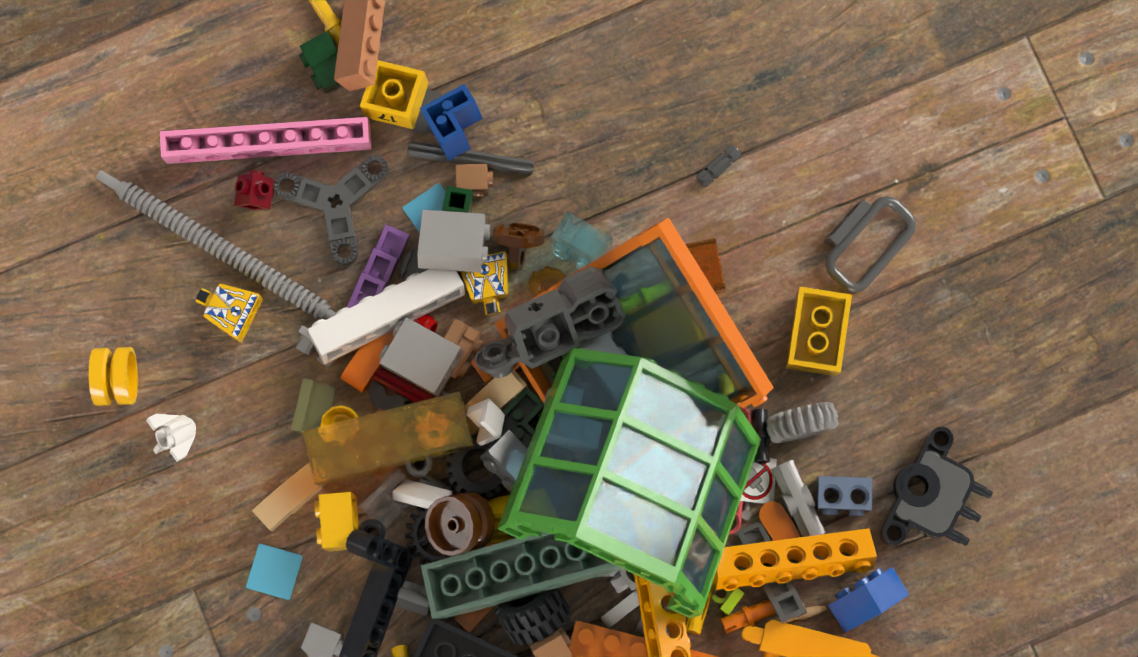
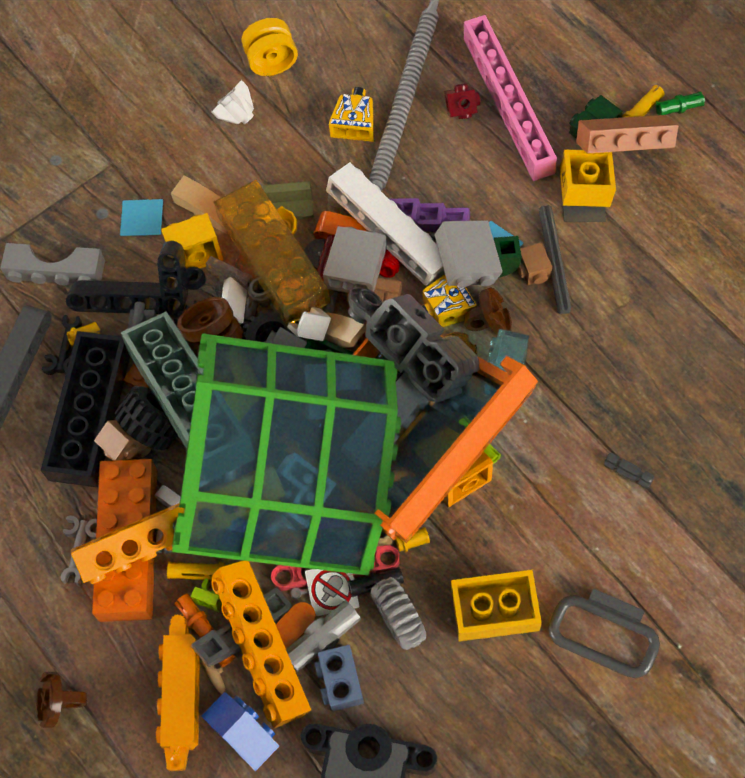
camera: 75 degrees right, 15 degrees down
dark grey piece [274,155,388,265] -> none
blue brick [419,84,483,161] -> none
clear orange brick [685,238,726,298] -> none

